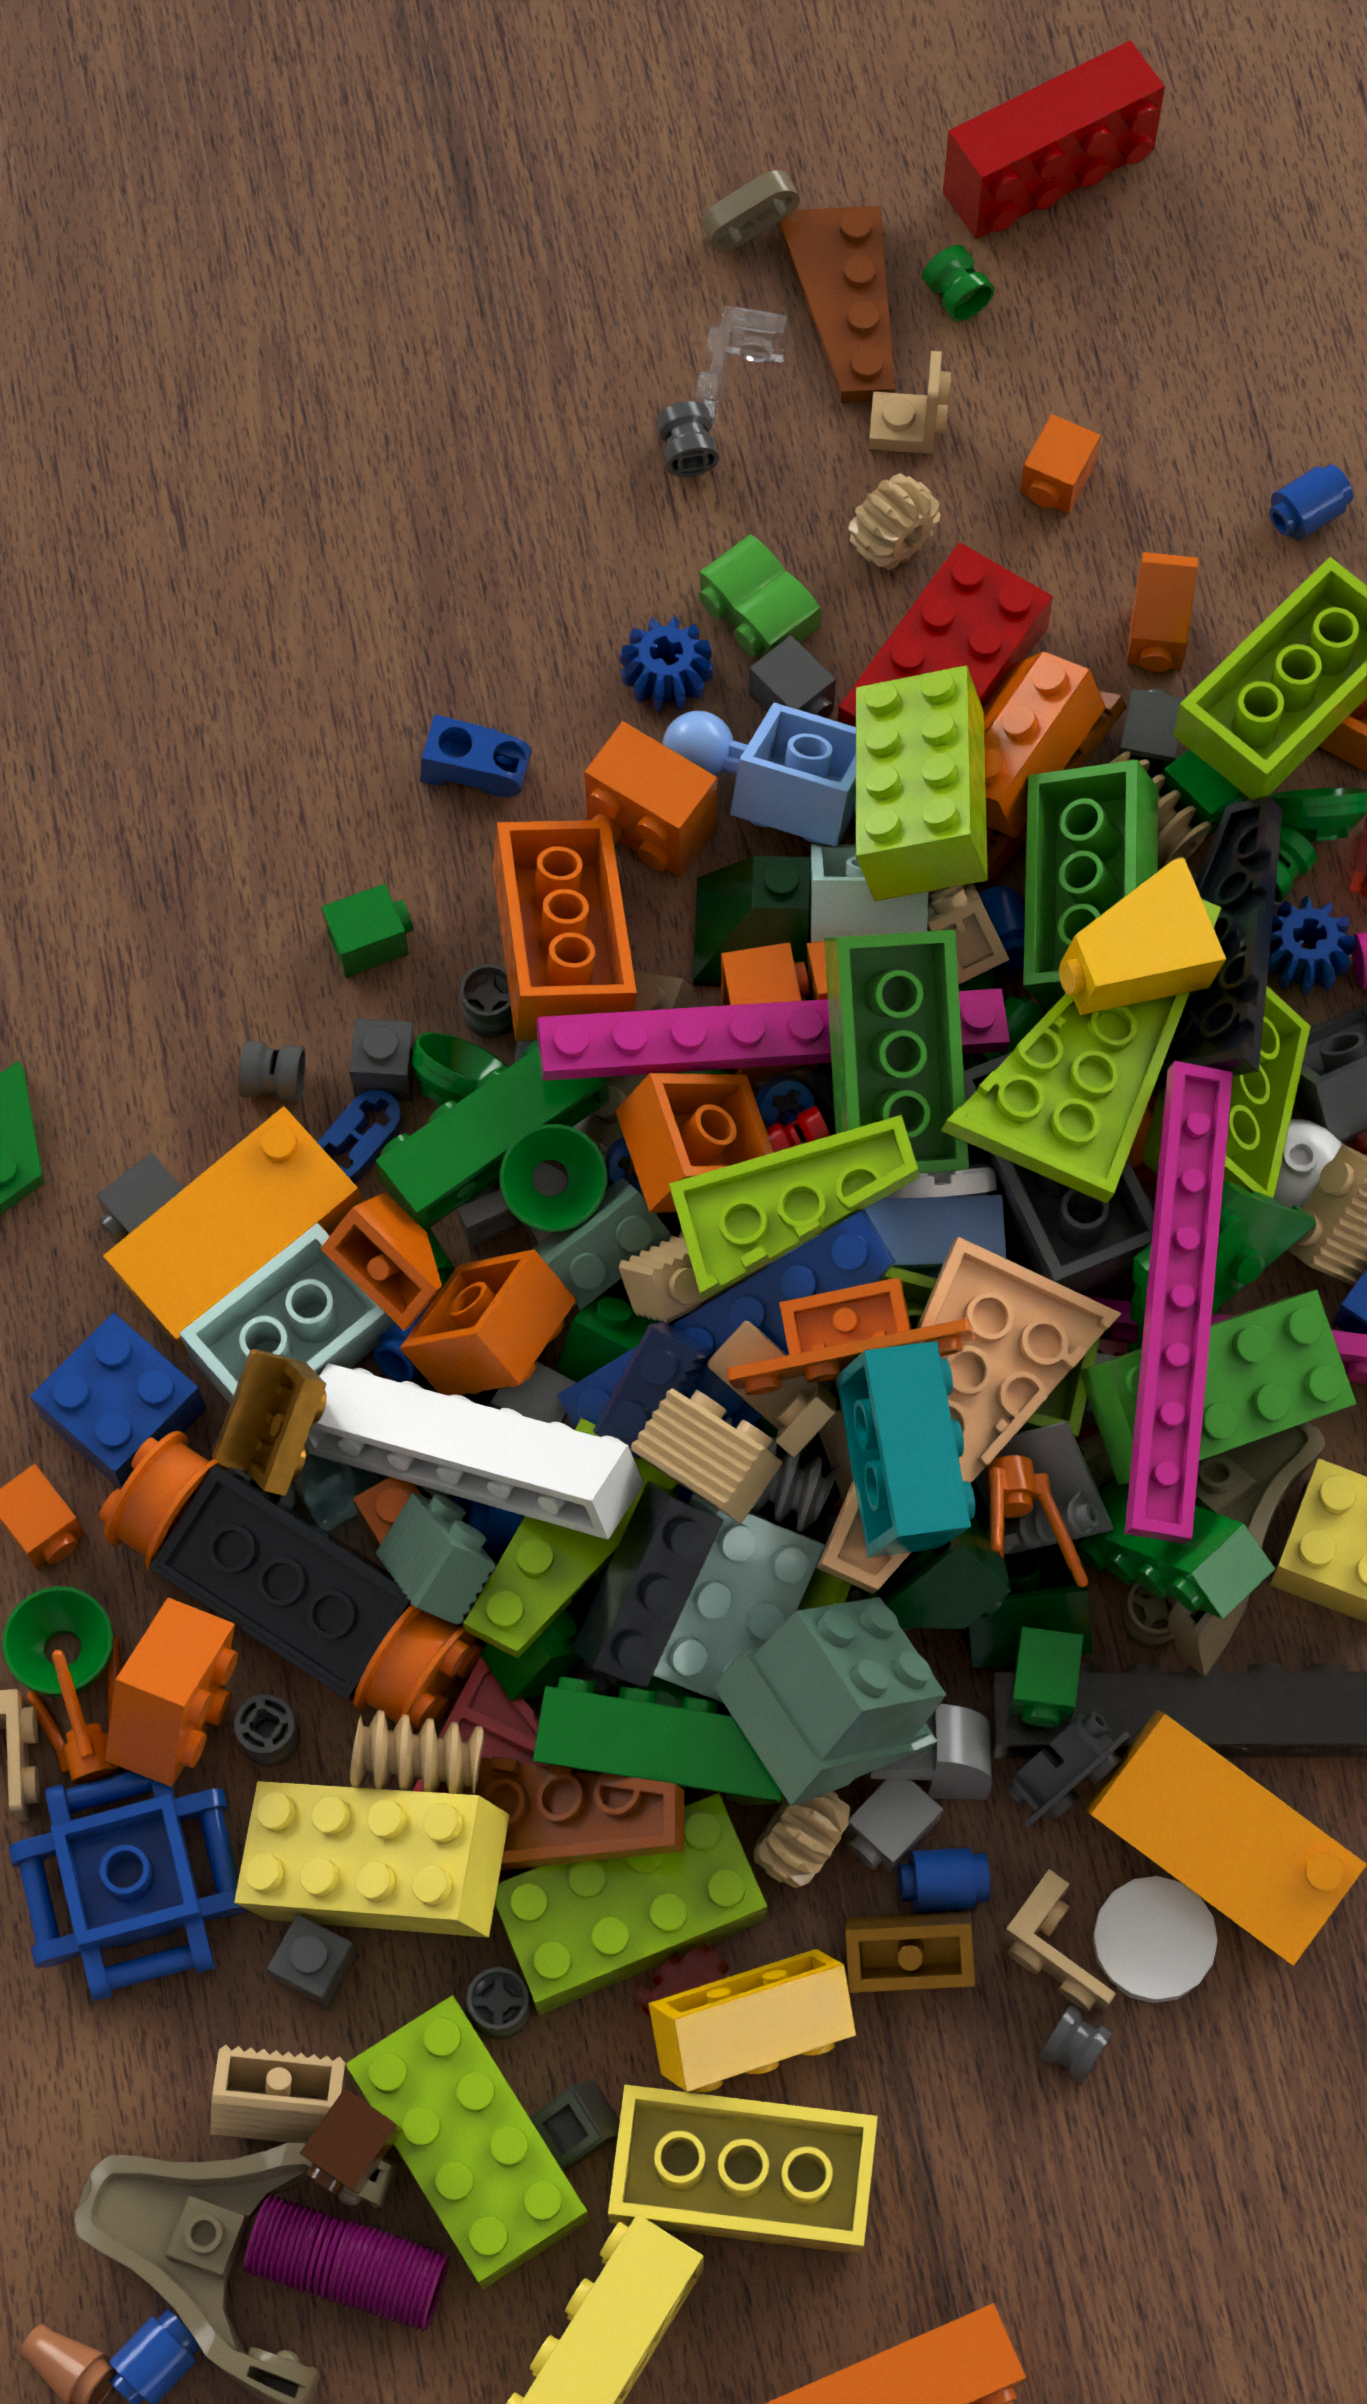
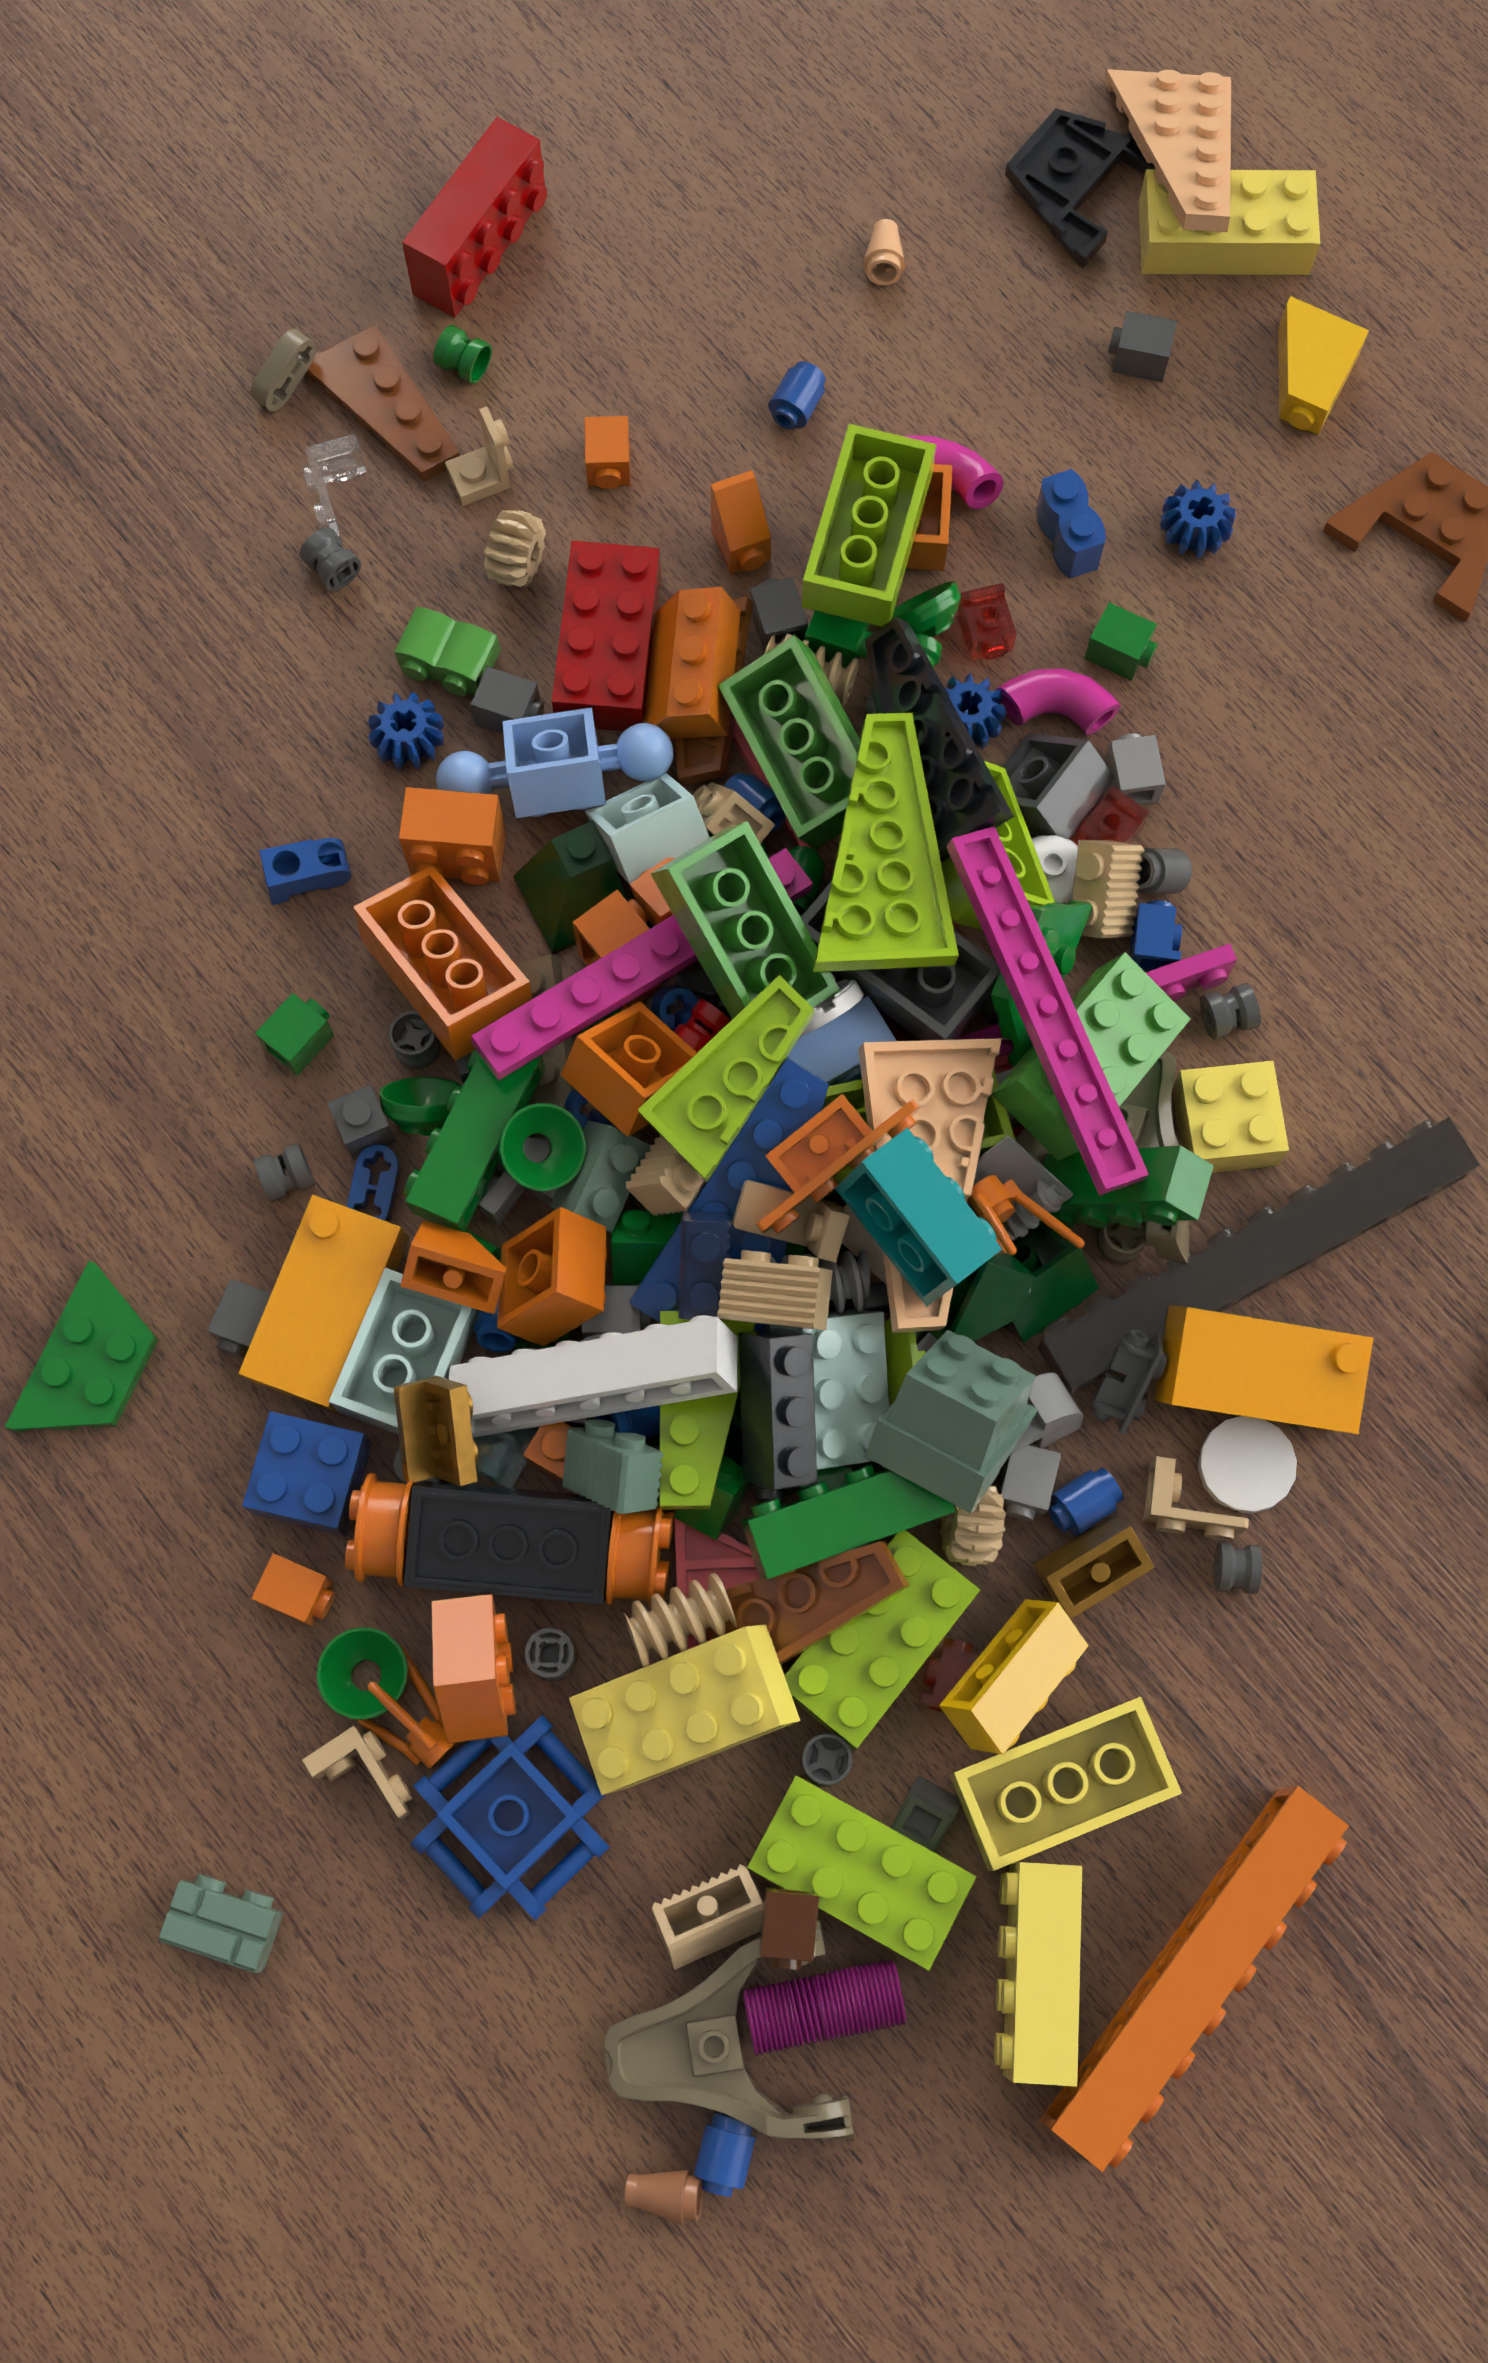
camera: 30 degrees left, 5 degrees up
dark grey brick [267,1914,358,2011] -> none
lime brick [856,665,988,902] -> none
green brick [1009,1627,1083,1727] -> none
yellow slope [1059,858,1226,1015] -> none

